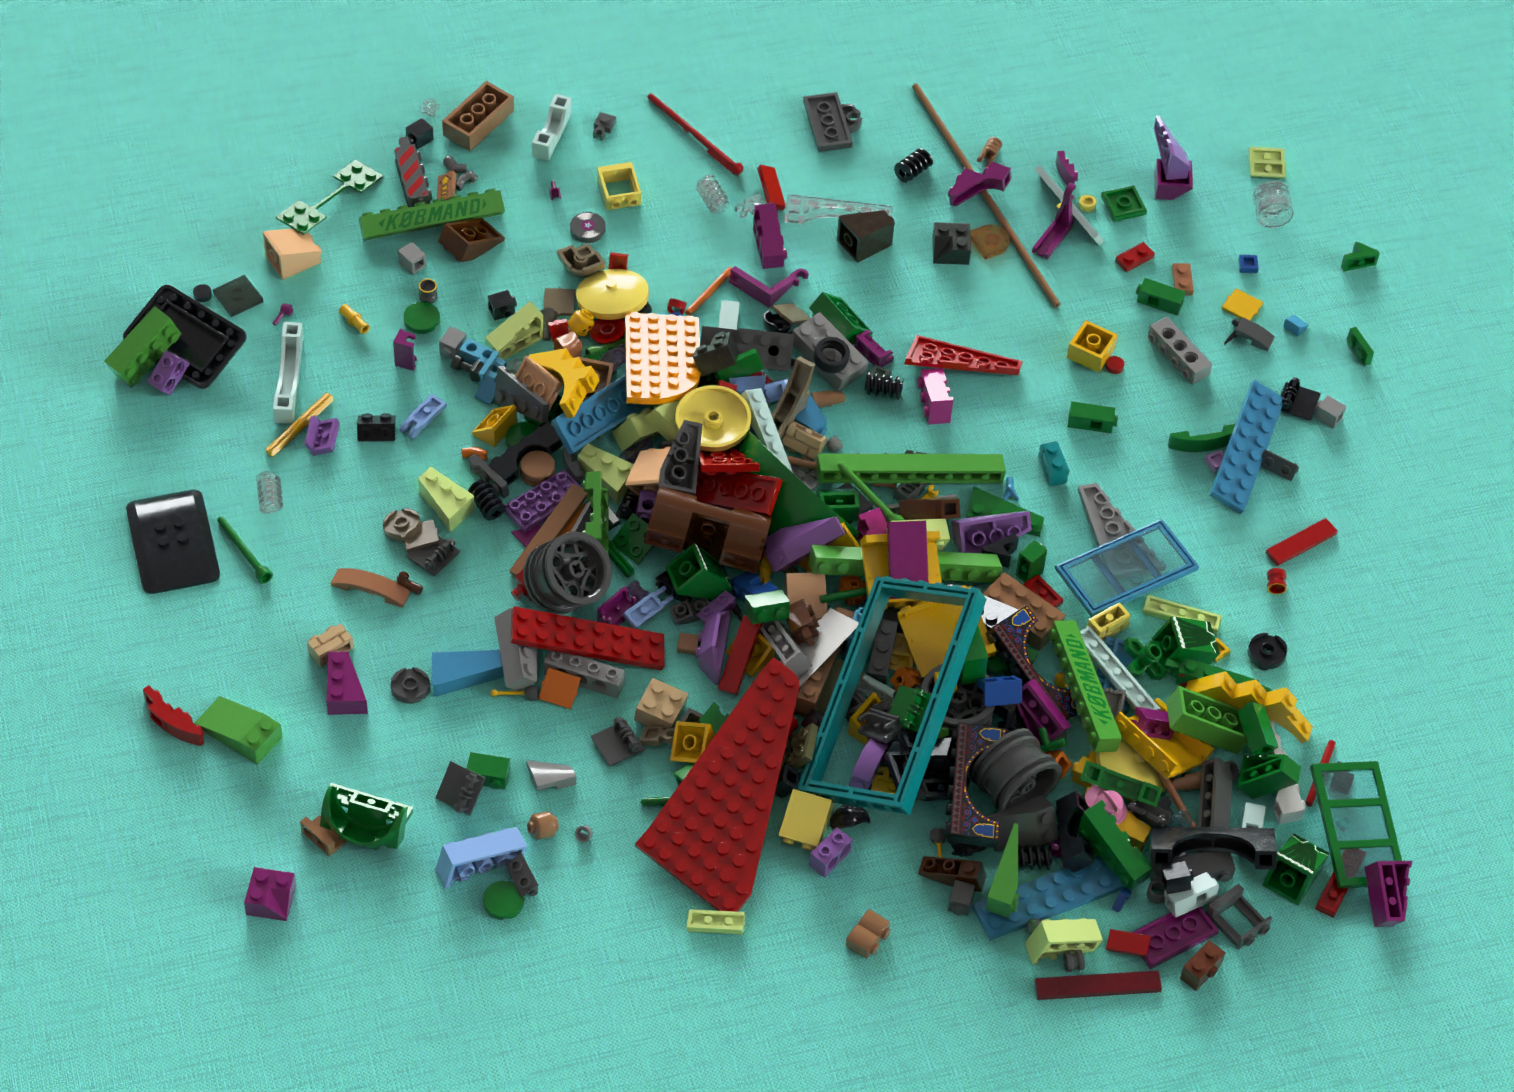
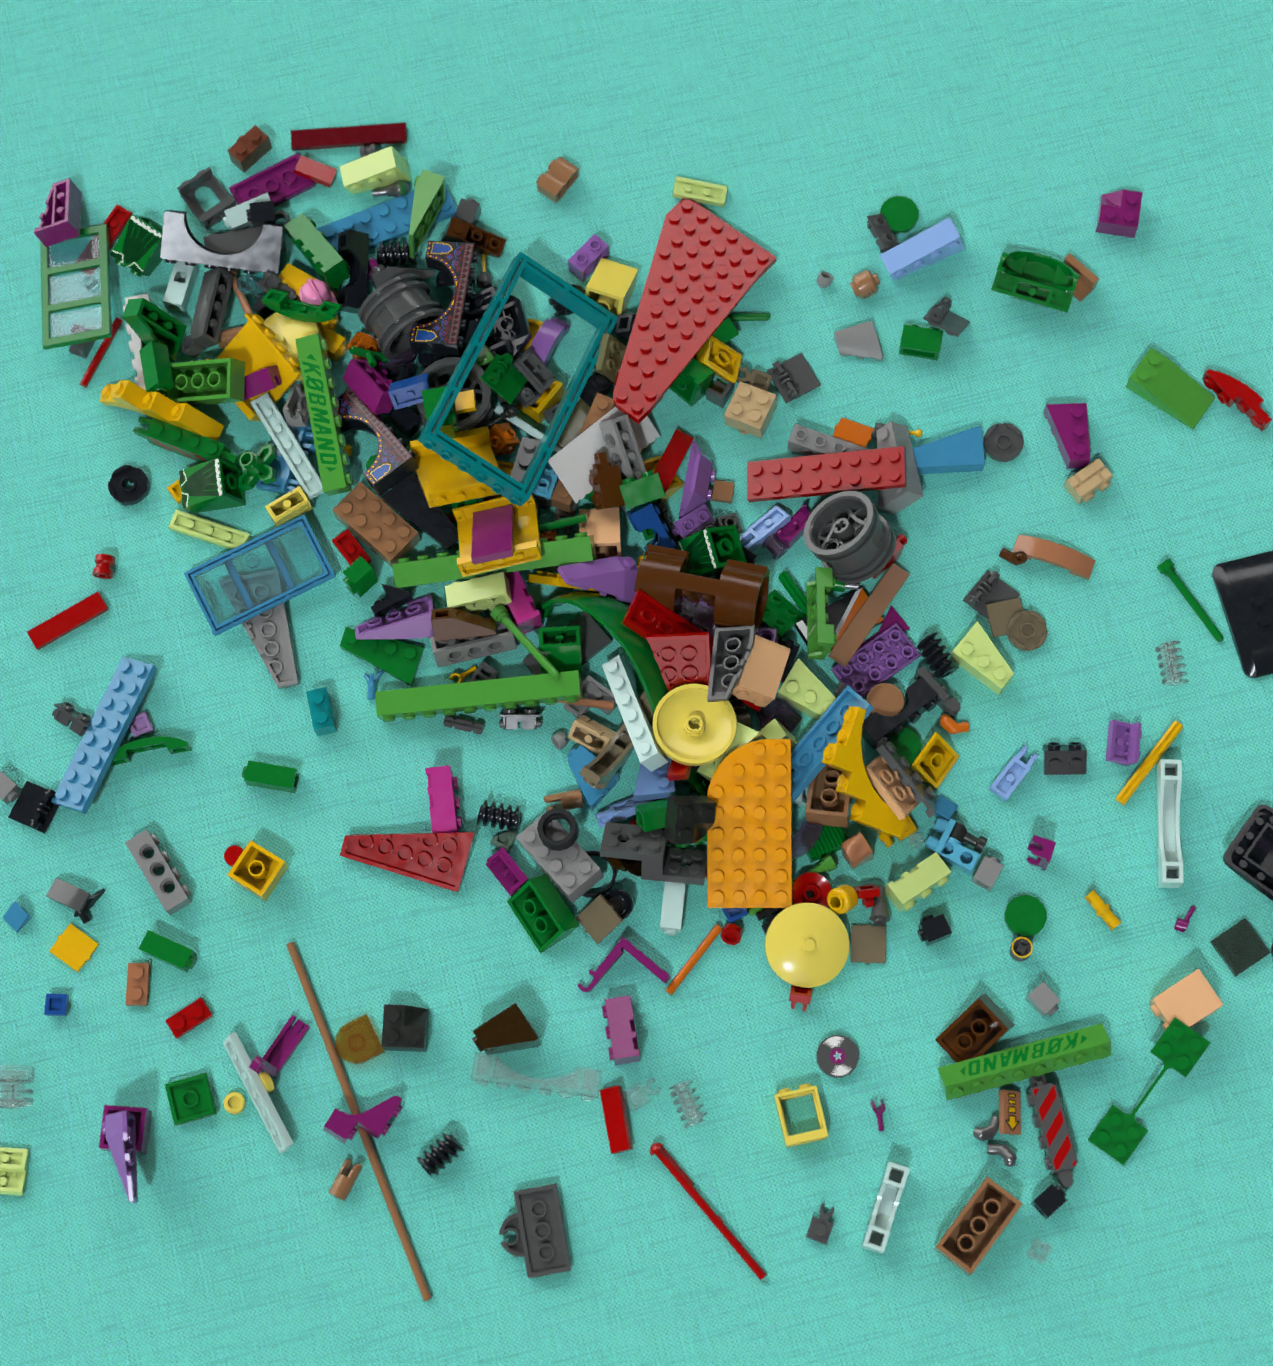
camera: 170 degrees left, 20 degrees up
dark tan brick [557,243,605,277] -> none
magenta slope [1056,151,1078,185] -> none
blue tile [1112,887,1132,913] -> none

